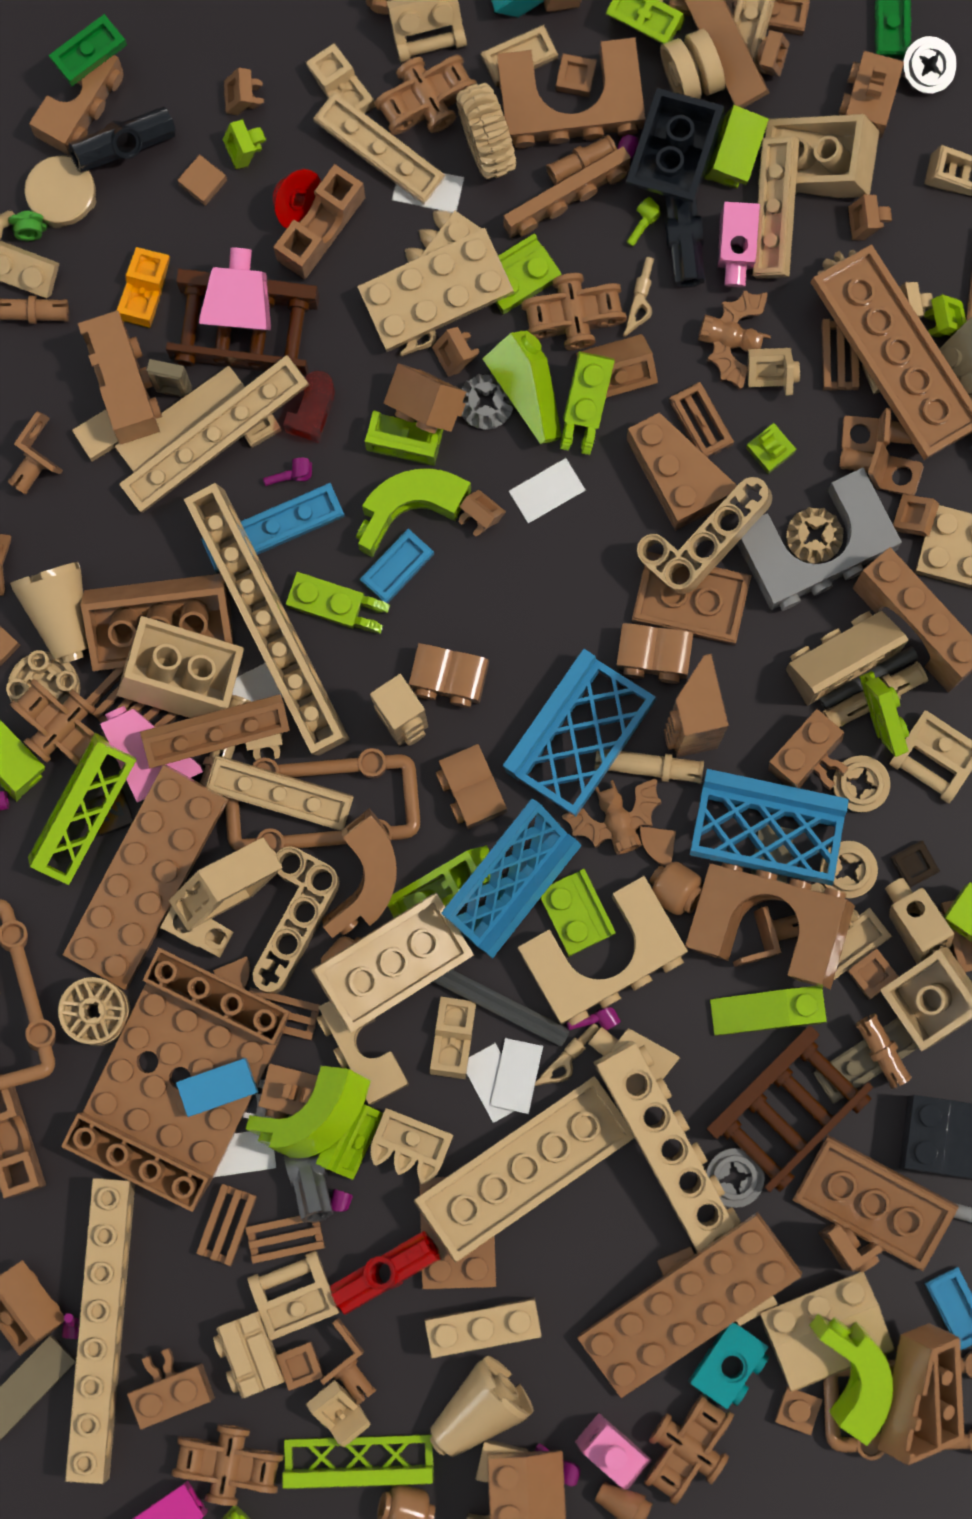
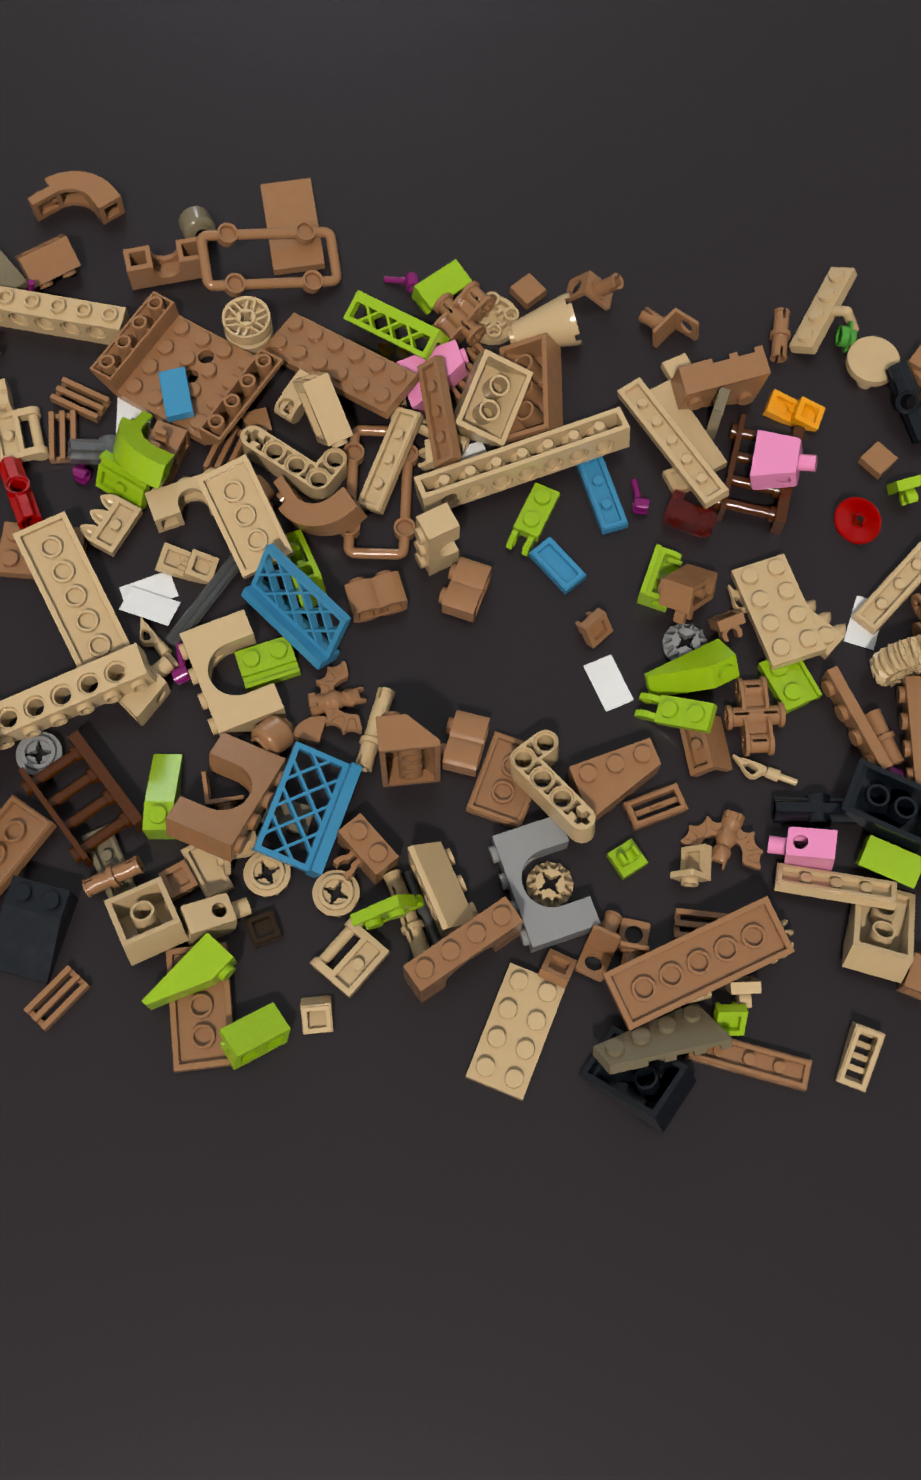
camera: 90 degrees right, 10 degrees down
medium nougat arch [273,164,365,280] -> none
lime arch [356,469,471,558] -> none
dark azure fence [503,649,657,817] -> none
lime hand [627,197,660,247] -> none
medium nougat tile [848,194,892,240] -> none

